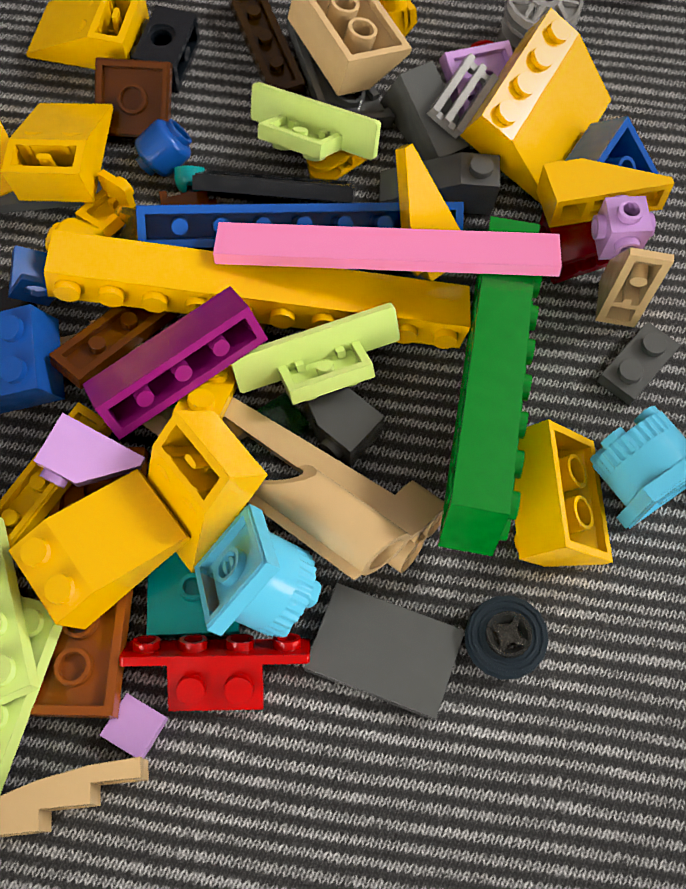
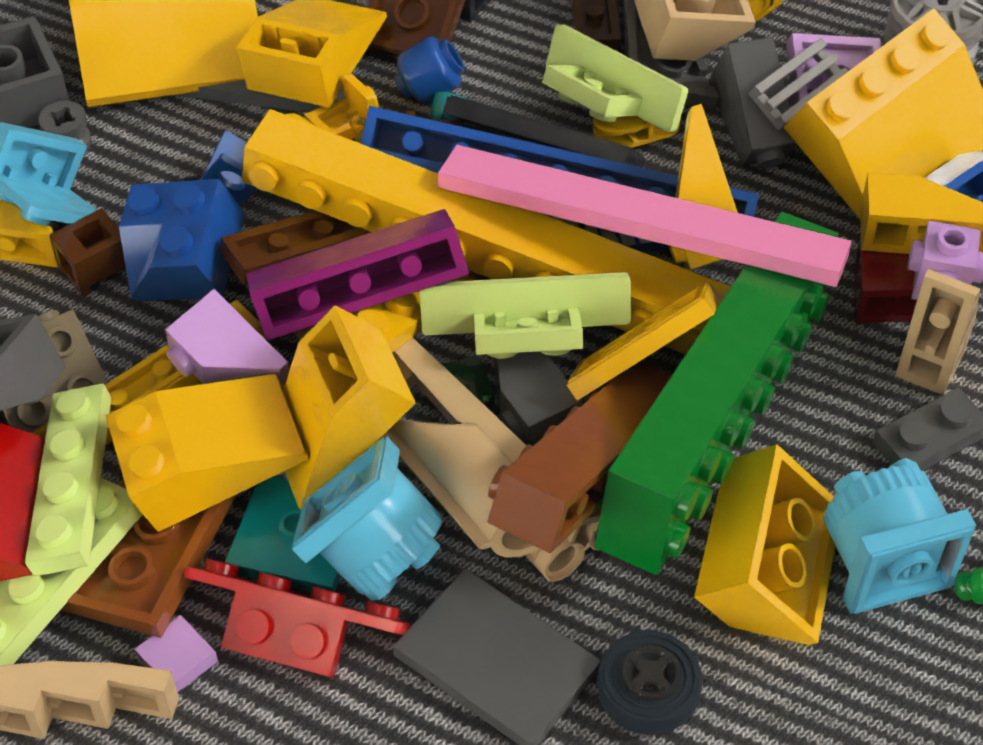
camera: 20 degrees right, 15 degrees down
dark grey slope [379,152,500,215] -> none
none -> dark orange brick [487,360,673,554]
none -> yellow tile [567,281,720,401]

